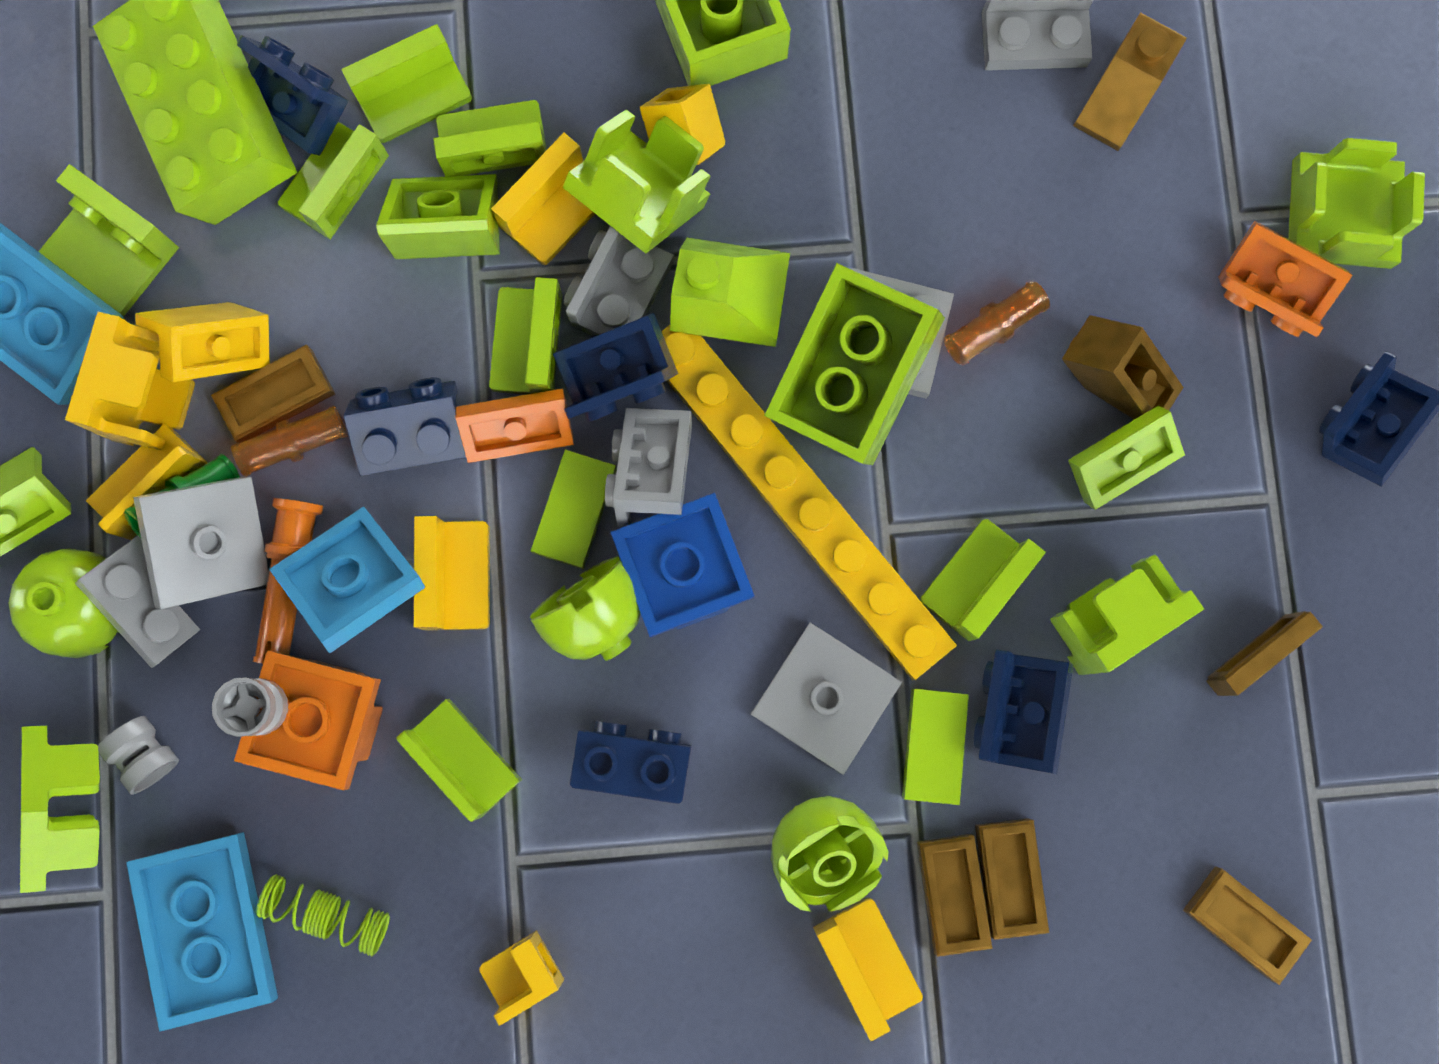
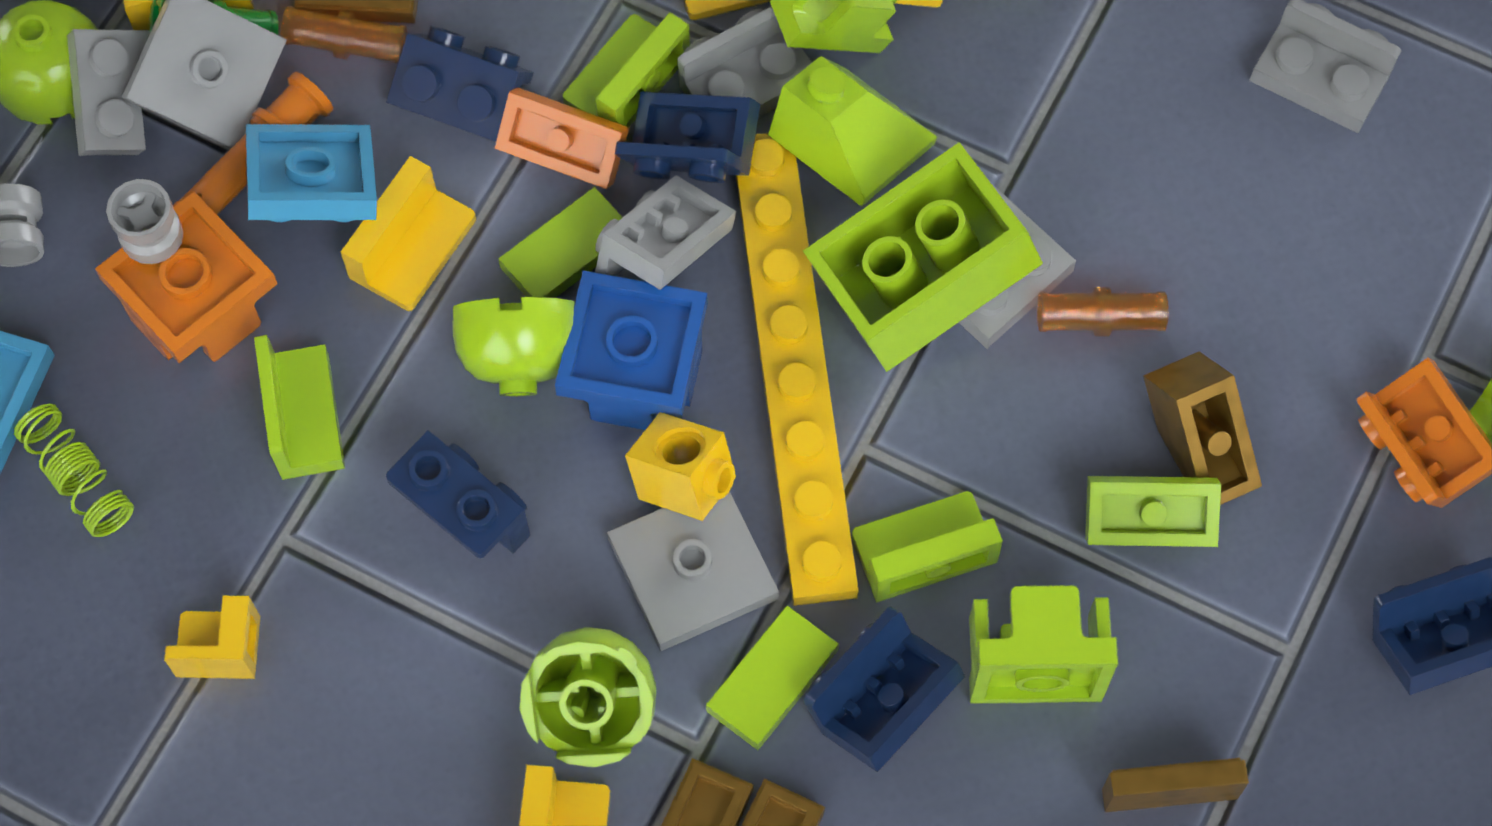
camera: 35 degrees right, 15 degrees down
pearl gold slope [1073,12,1187,151] -> none
none -> yellow brick [625,412,736,521]

